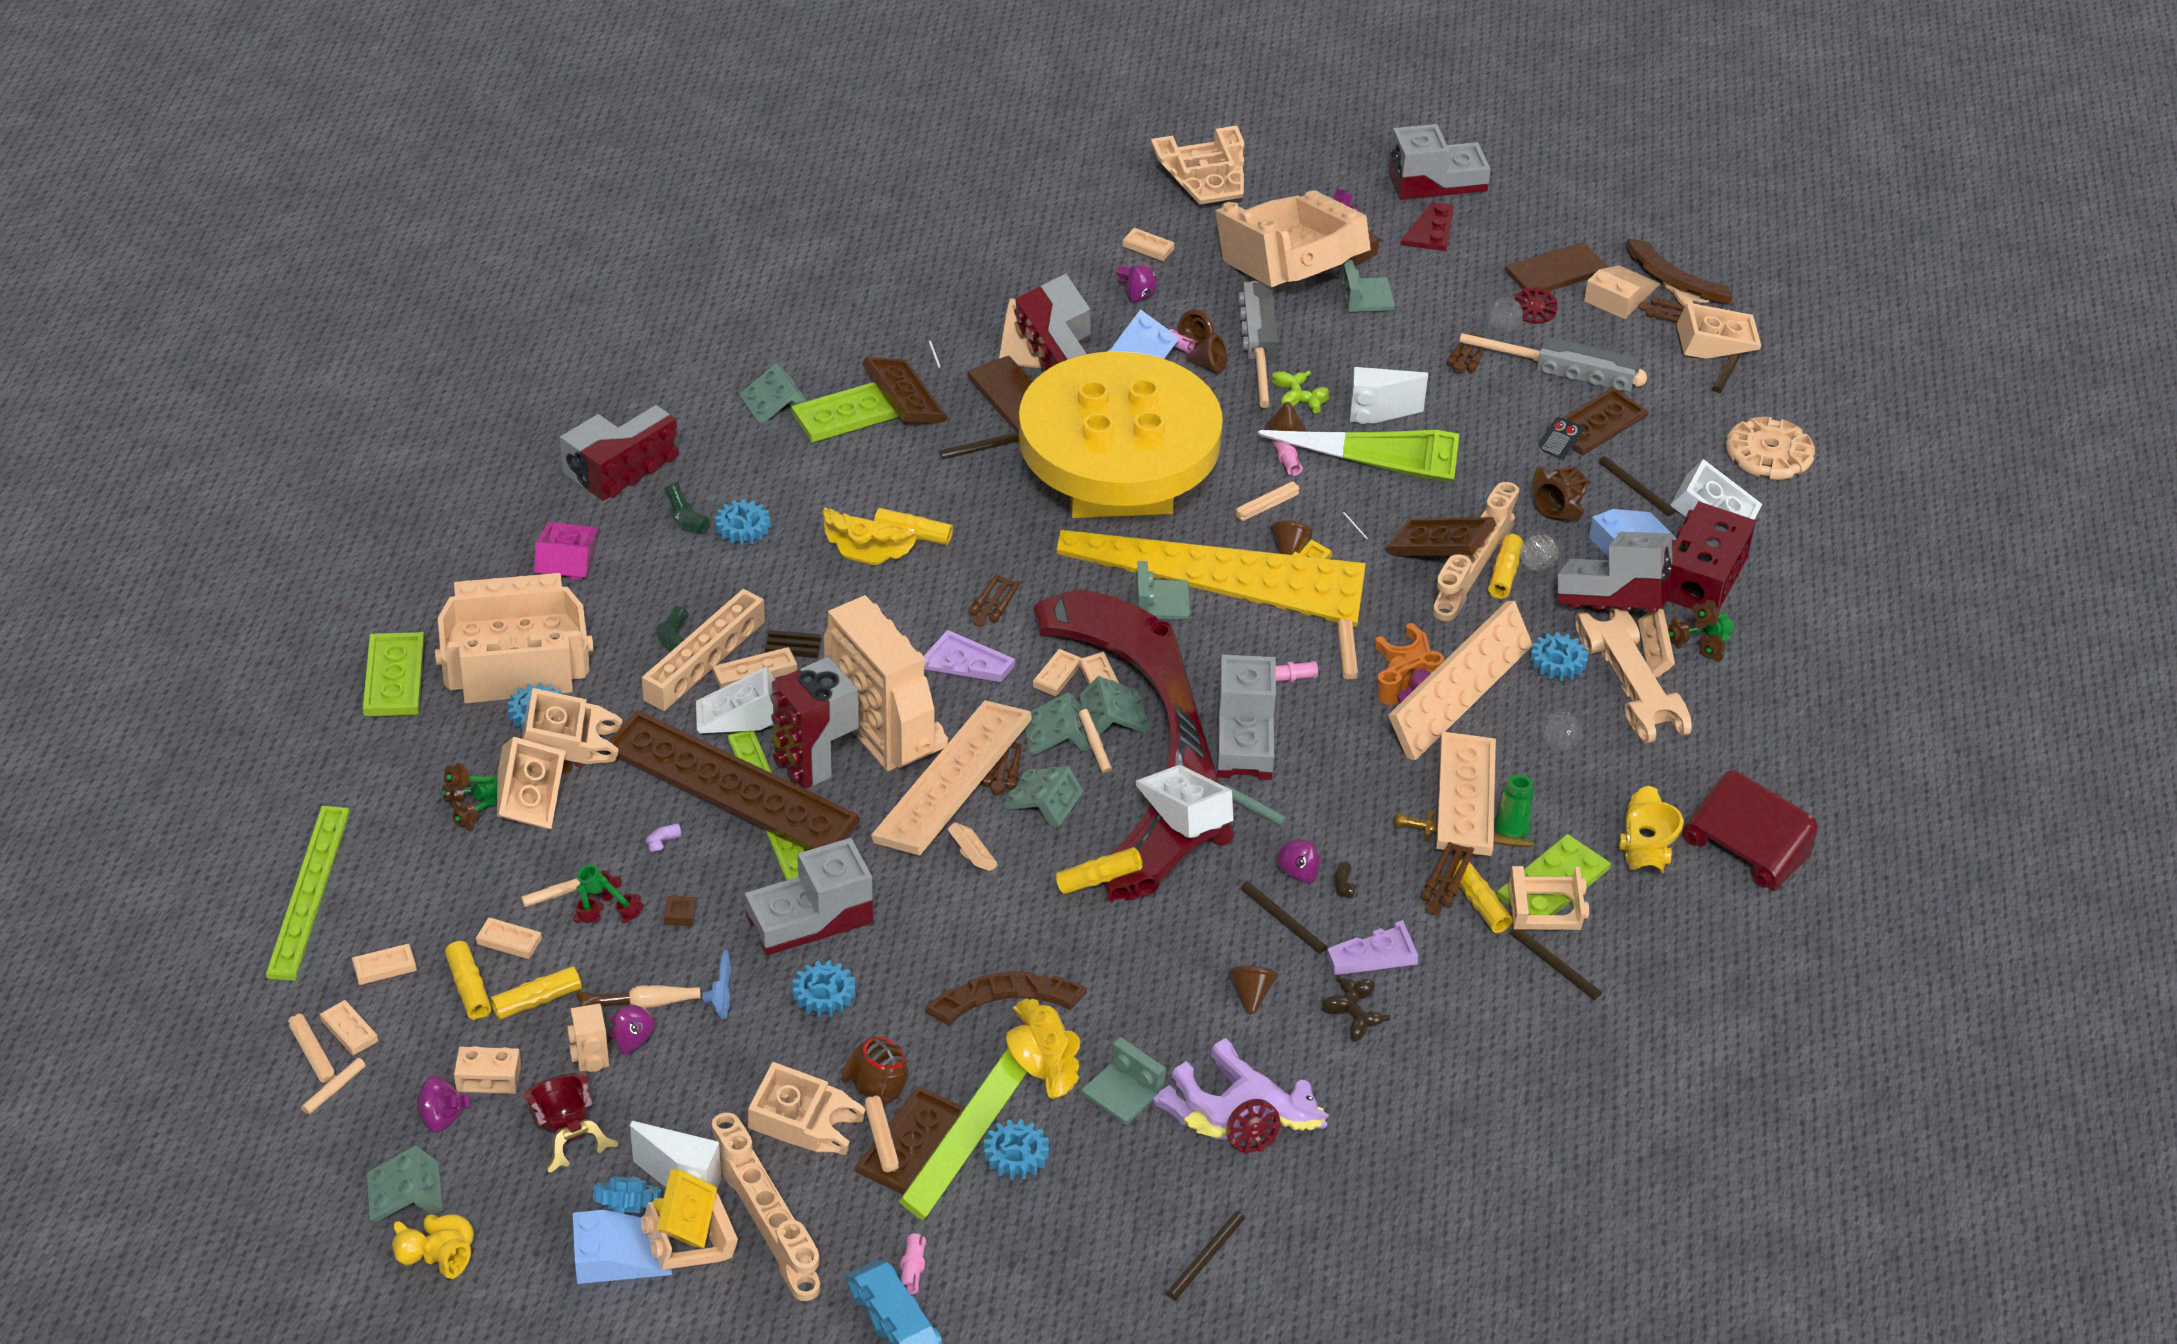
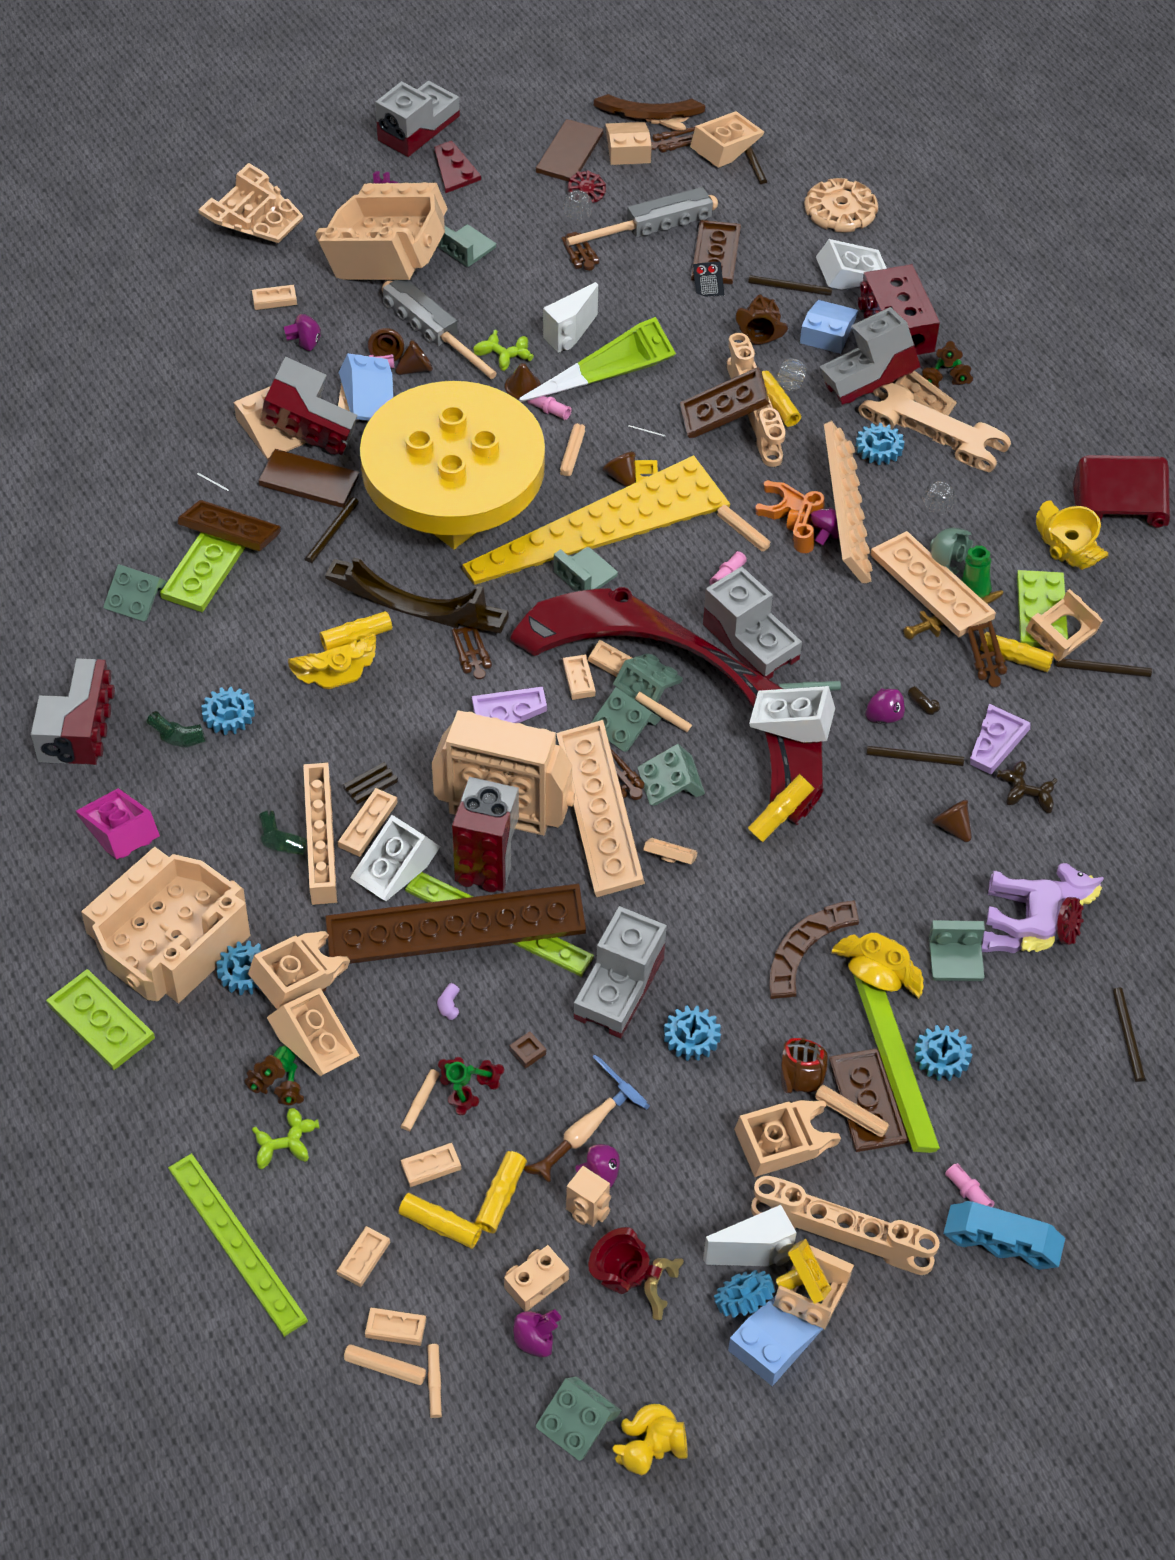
camera: 40 degrees left, 10 degrees up
none -> lime piece [252,1108,319,1169]
none -> dark brown slope [325,557,509,634]
none -> sand green cylinder [930,527,973,575]

